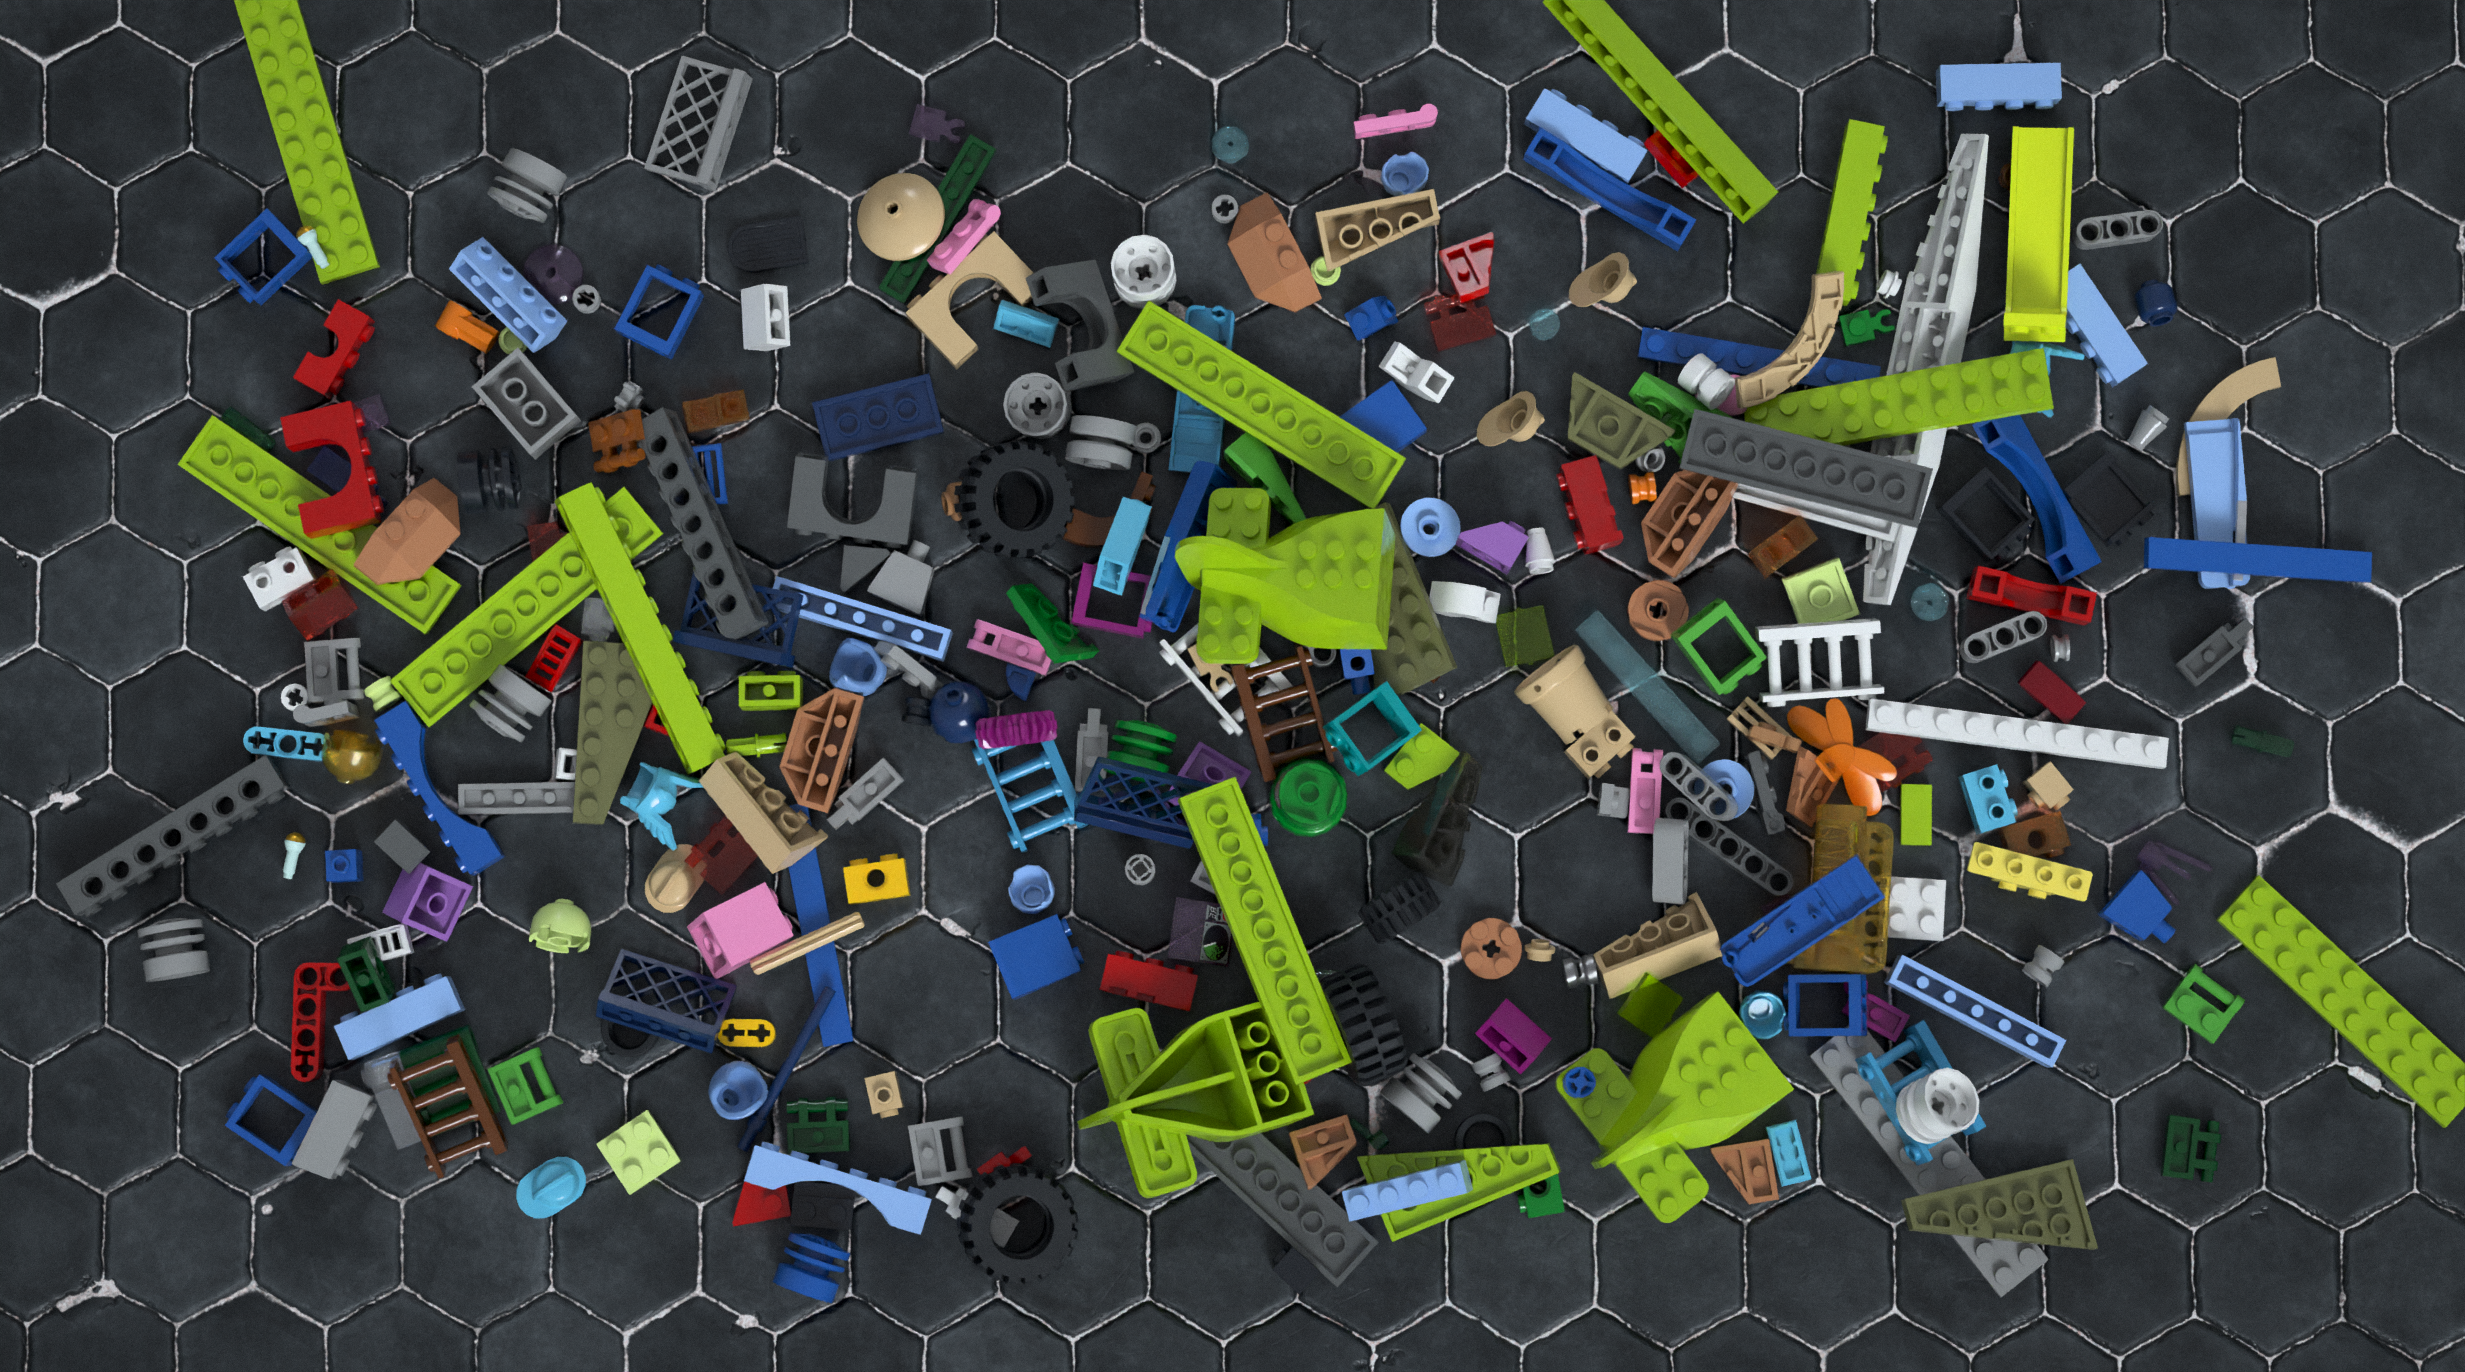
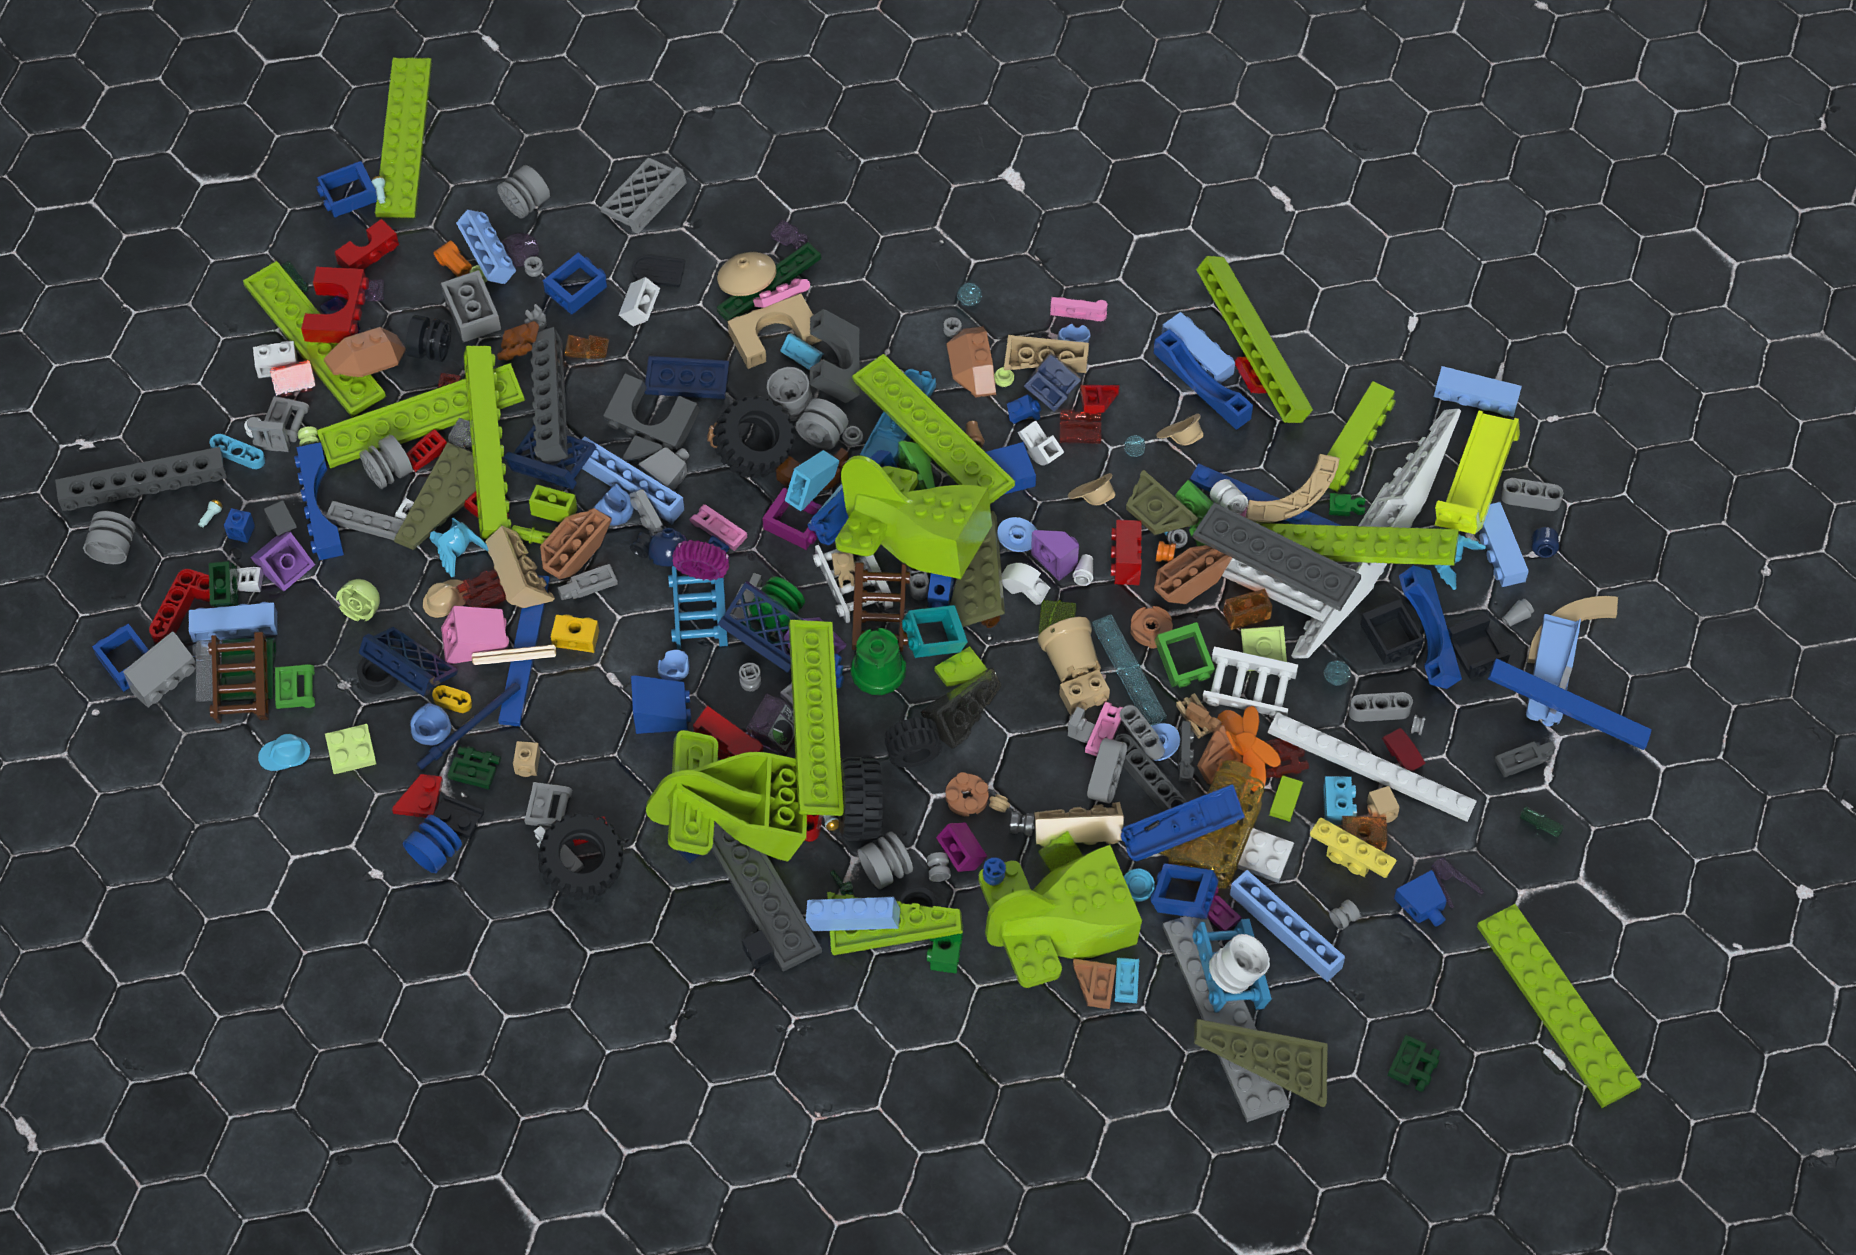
camera: 20 degrees right, 25 degrees down
clear yellow cylinder [321,730,384,784] -> none
blue tile [692,443,728,505] -> none
light blue arch [743,1141,932,1235] -> none
green wing [1006,583,1100,664] -> none
white wheel [1111,235,1177,309] -> none
nougat wing [1289,1114,1357,1190] -> none
white plate [1876,270,1902,299] -> none
red arch [1966,566,2097,626] -> none
bright green plate [2162,964,2245,1044] -> none
none -> medium nougat cone [966,421,985,449]
none -> dark blue slope [1024,352,1081,412]

